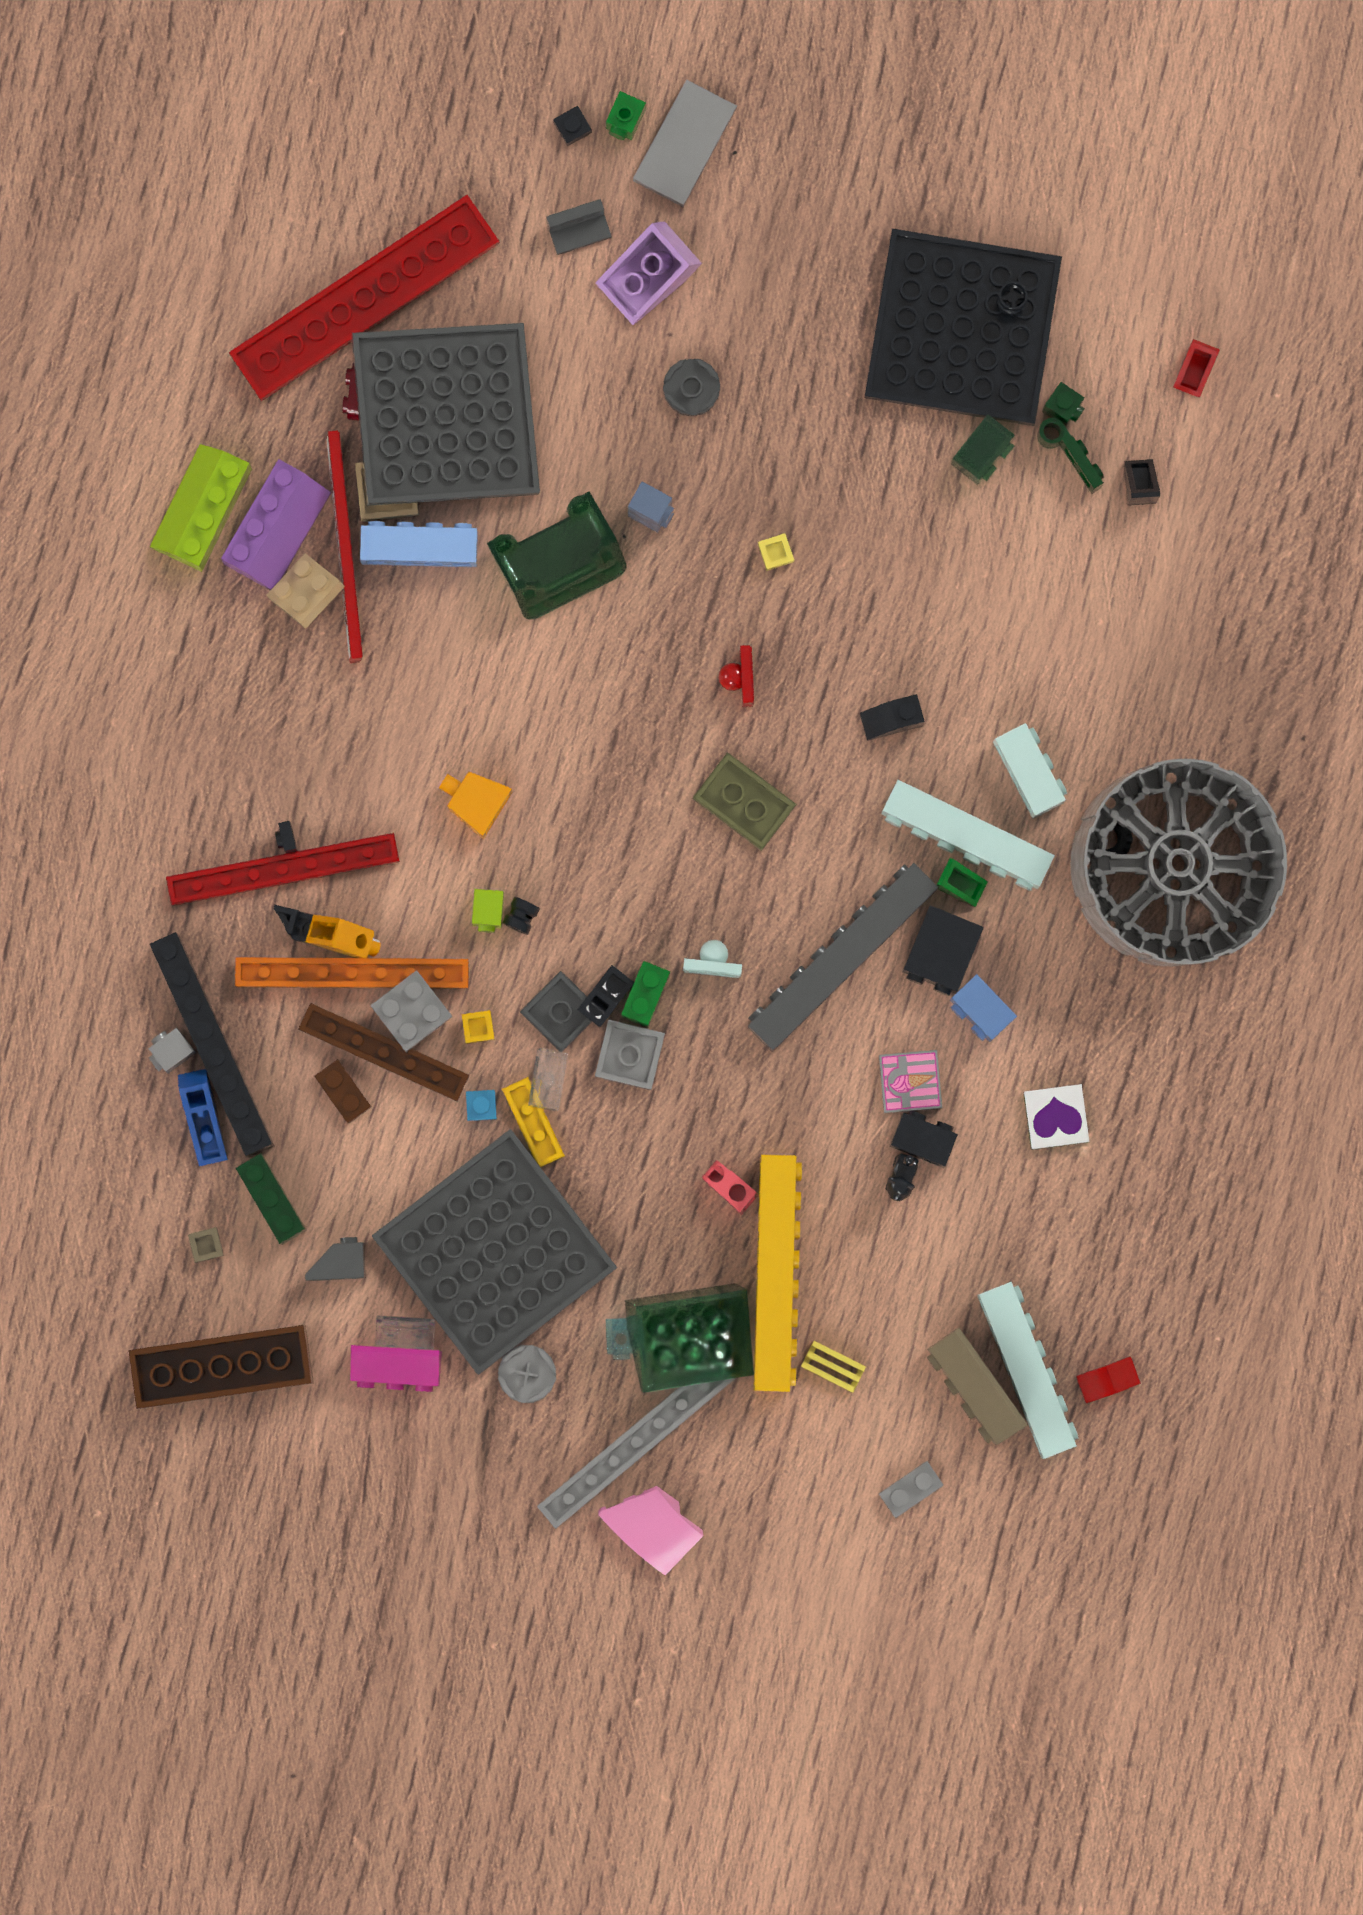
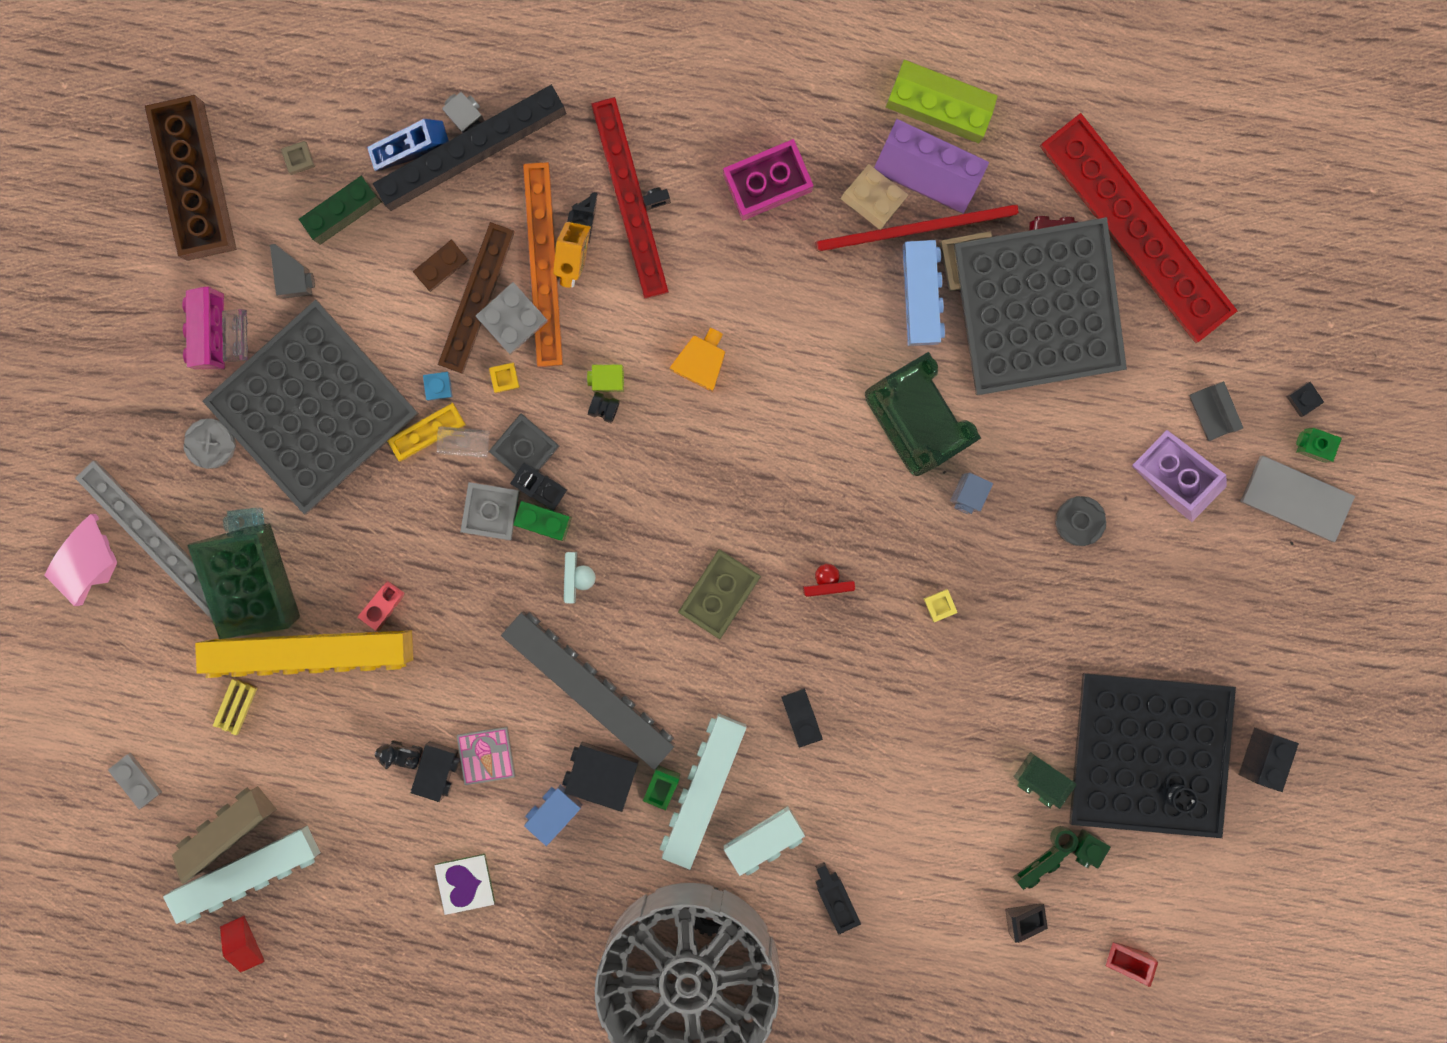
camera: 85 degrees right, 5 degrees up
none -> dark pink brick [723,139,814,221]
none -> black hinge [815,862,861,935]
none -> black brick [1238,727,1299,793]

